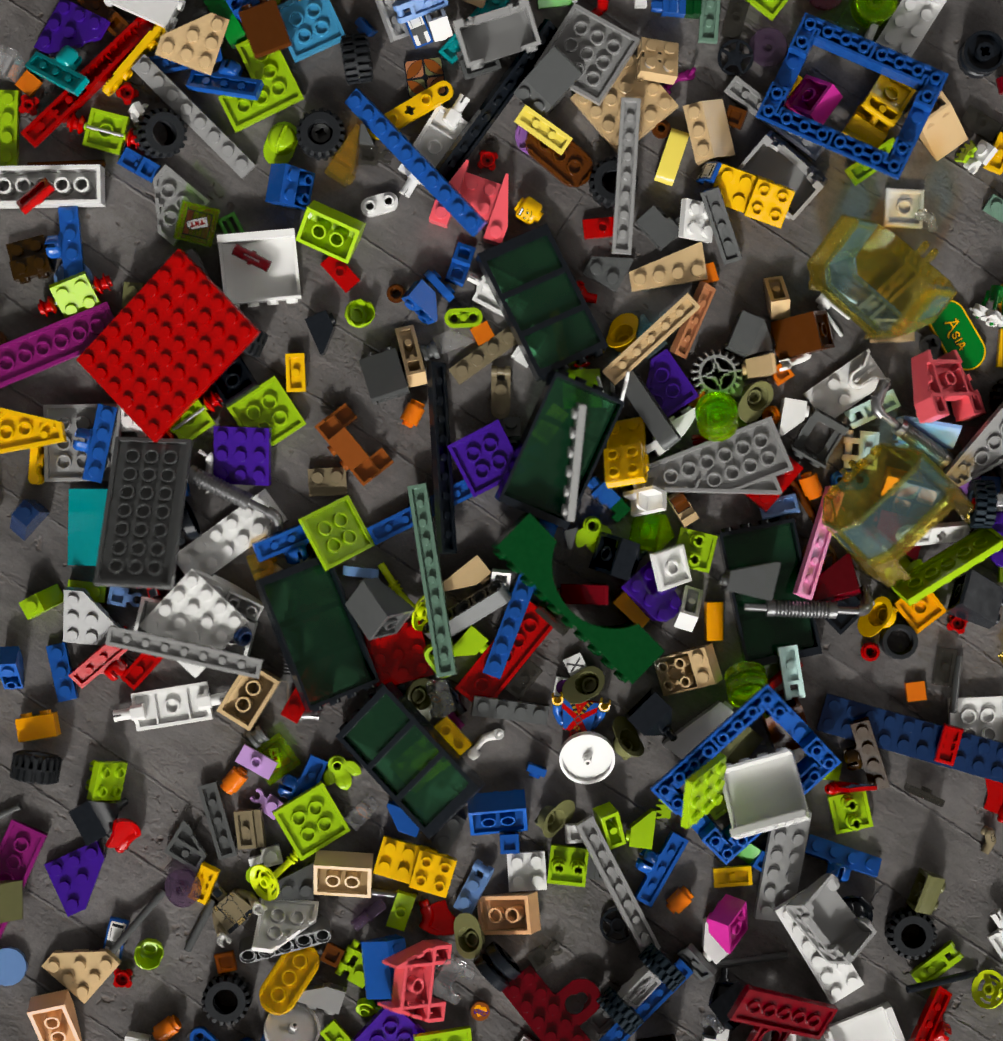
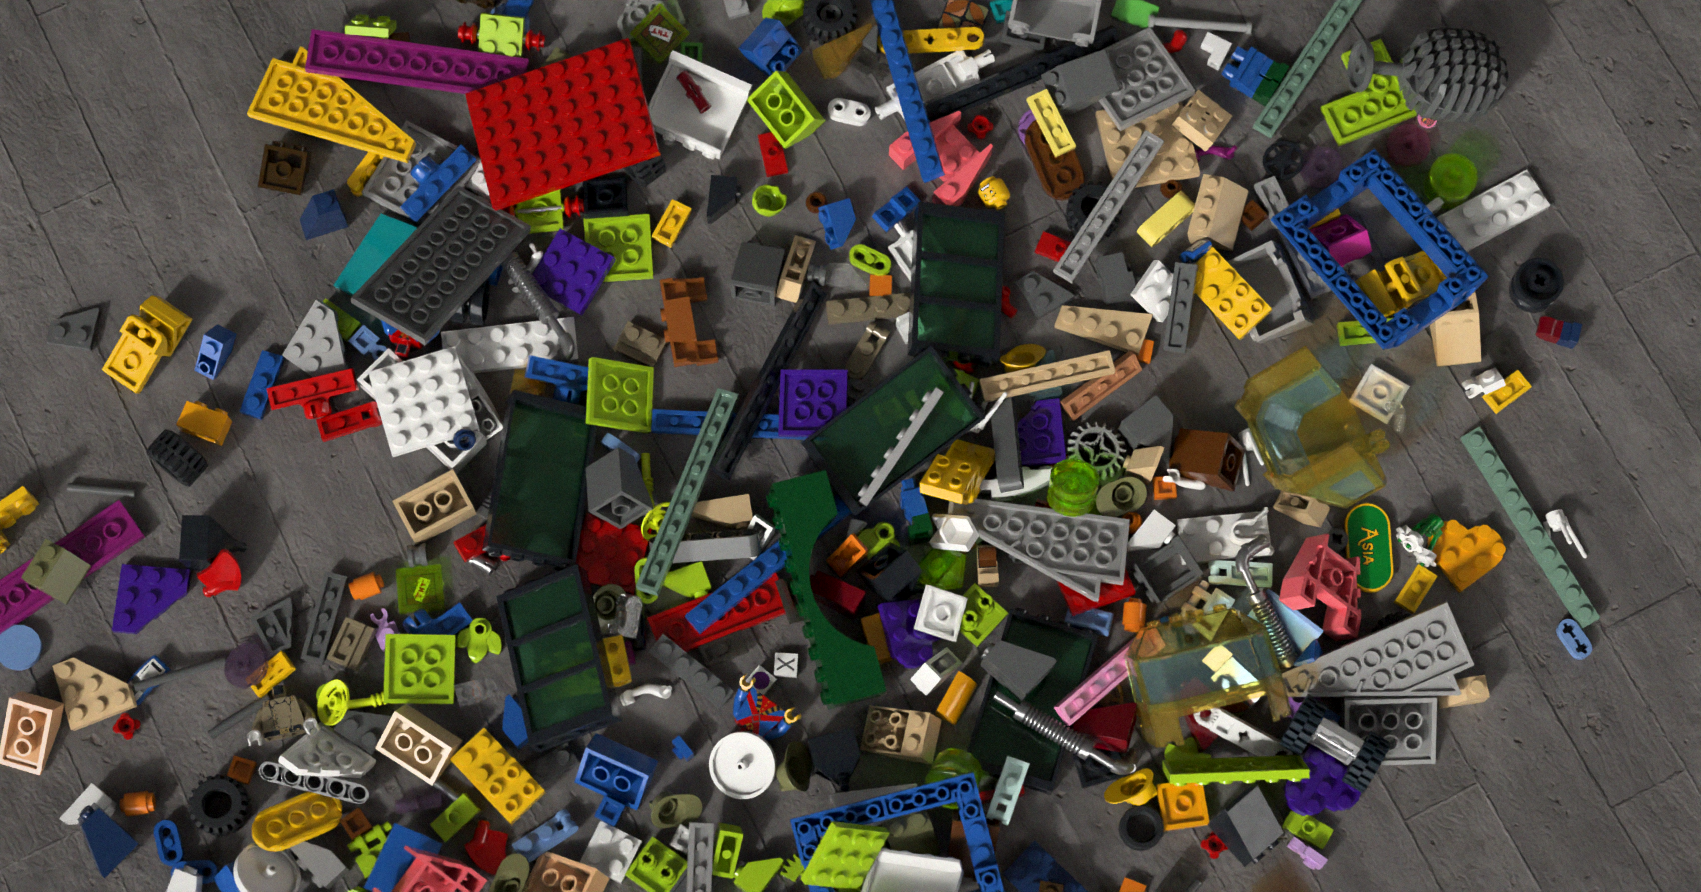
camera: 30 degrees right, 15 degrees down
lime slope [19,583,64,620] -> none
lime plate [85,760,128,801] -> none
light grey plate [105,625,264,679] -> none
white plate [113,681,228,732] -> none
lime hair [134,938,164,970] -> none
lavender plate [235,744,279,780] -> none
white plate [248,844,284,867] -> none
orange brick [400,399,425,429] -> none
blue plate [423,269,455,302] -> none
olive piece [562,666,605,704] -> none
tan slope [763,276,790,320] -> none
reddish brown bar [790,479,817,524] -> none
red plate [860,642,880,661] -> none
lime piece [954,140,978,163] -> none
none -> orange slope [826,533,868,578]
none -> blue slope [1294,639,1323,667]

